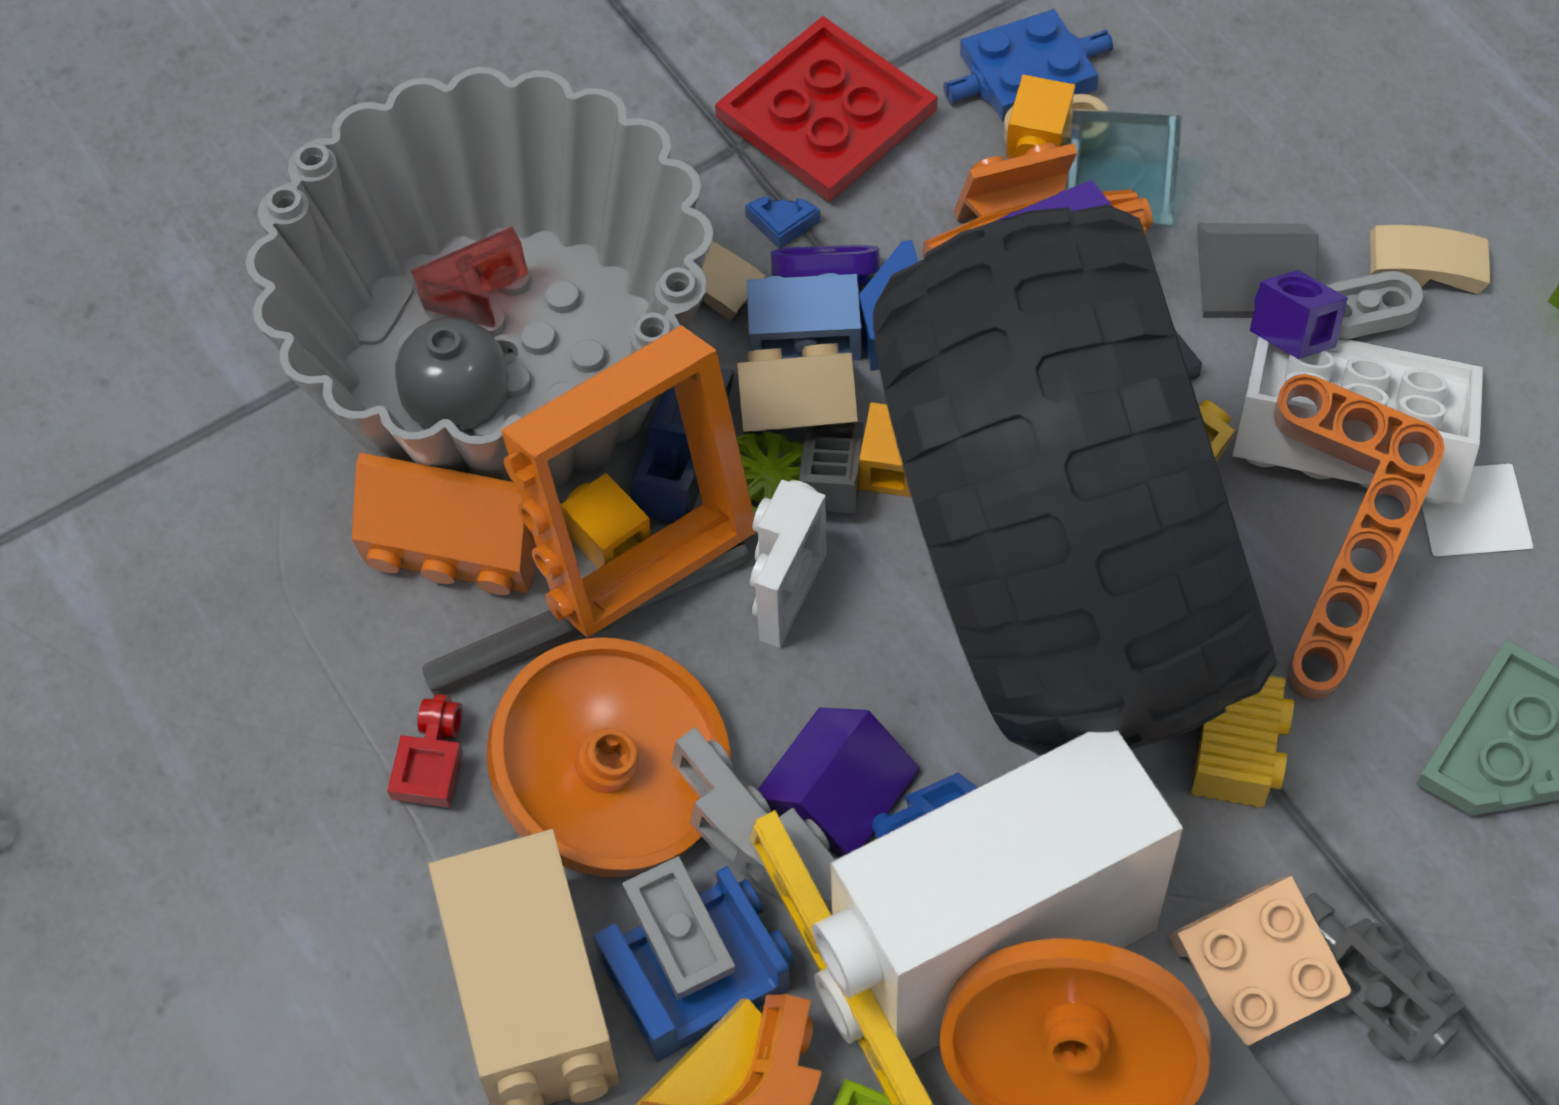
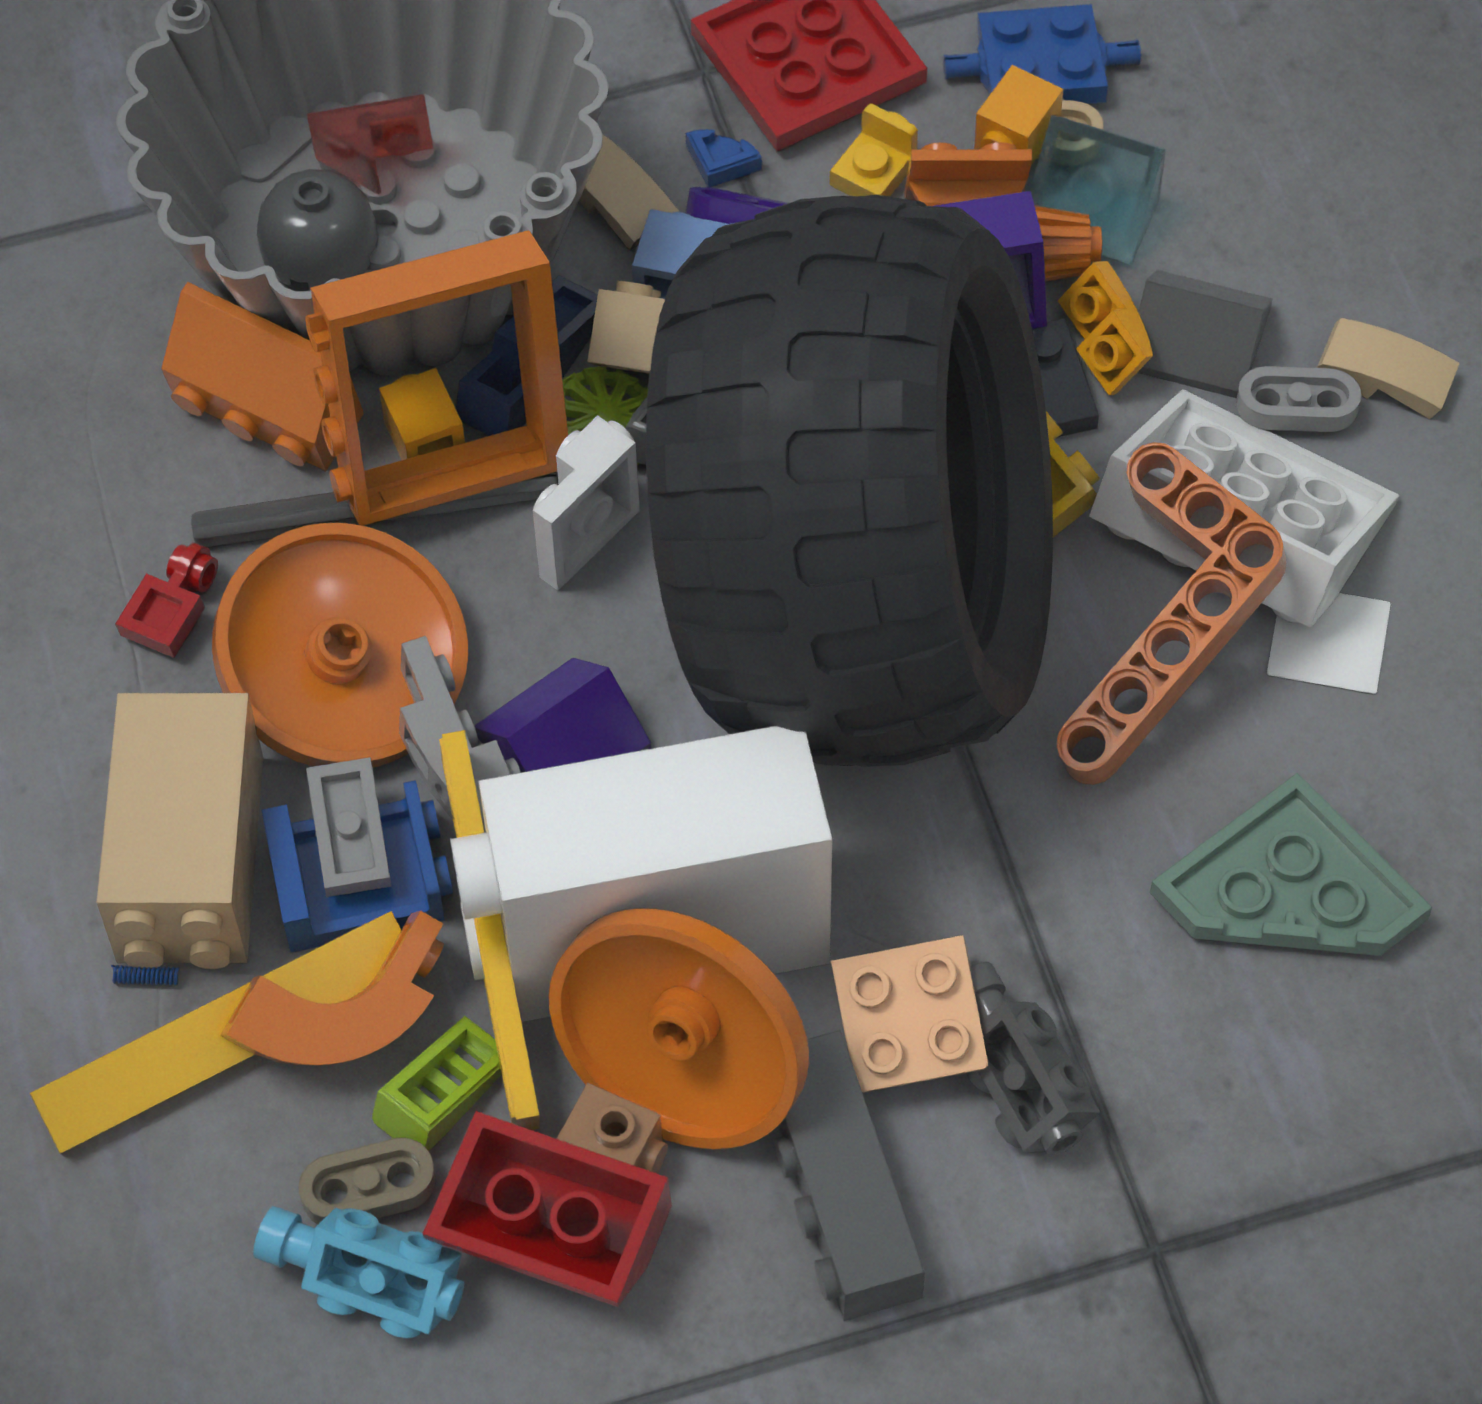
camera: 15 degrees right, 0 degrees up
yellow brick [1191,675,1294,808] -> none
dark purple brick [1249,270,1348,359] -> none
none -> yellow bracket [830,104,918,197]
none -> light orange slope [1058,261,1153,396]

